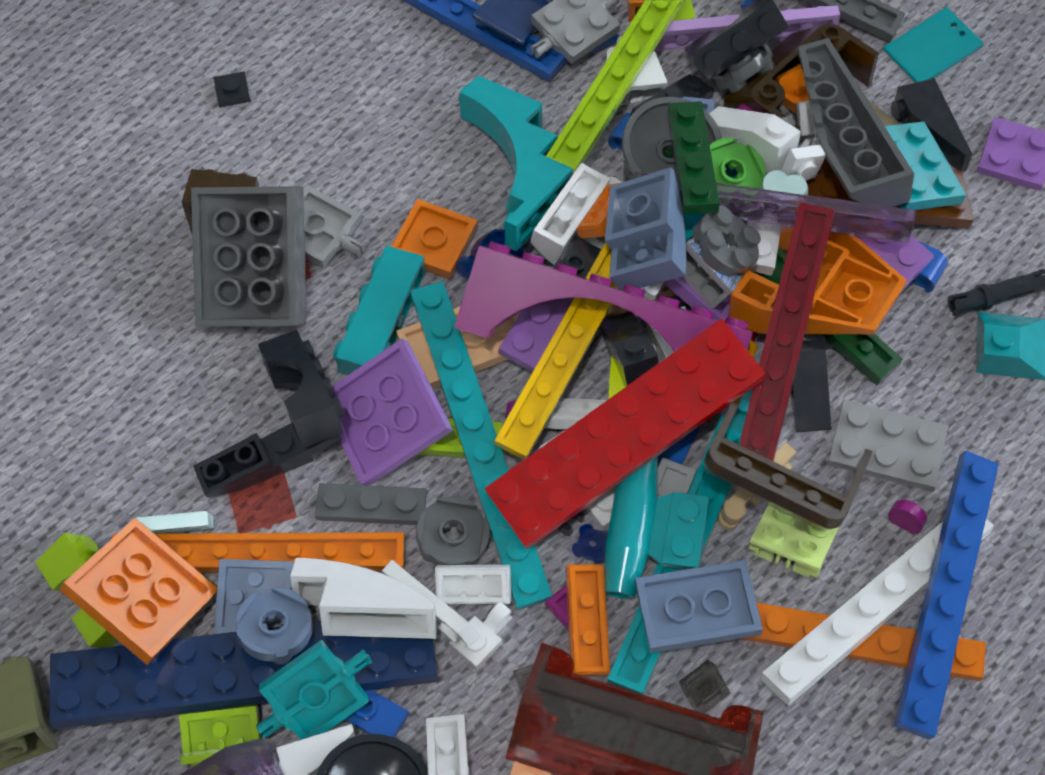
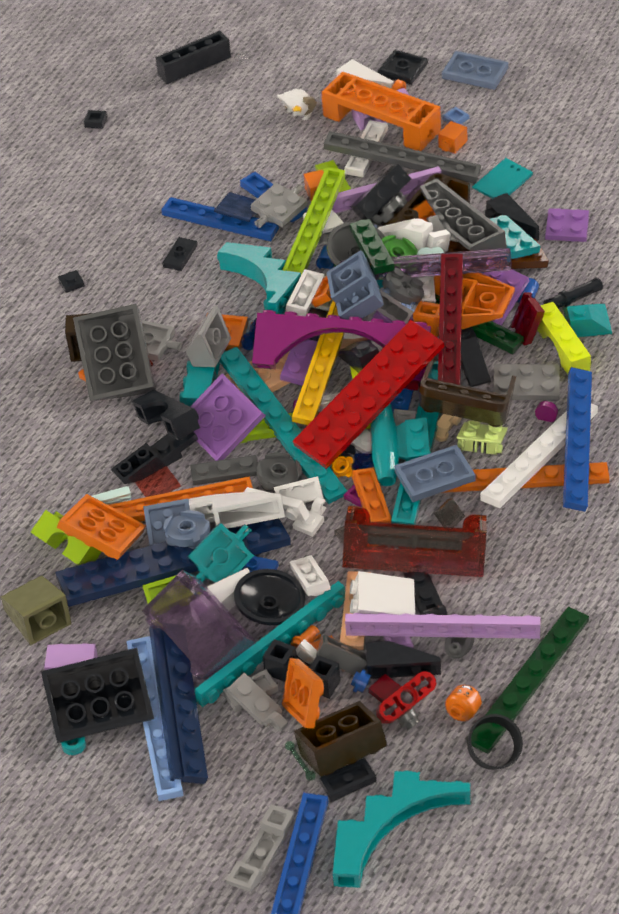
camera: 10 degrees left, 15 degrees down
none -> black plate [162,237,198,271]
none -> light grey slope [186,306,231,367]
none -> light orange plate [332,456,354,478]
none -> dark red plate [510,292,545,346]
none -> neon yellow arch [537,302,591,375]

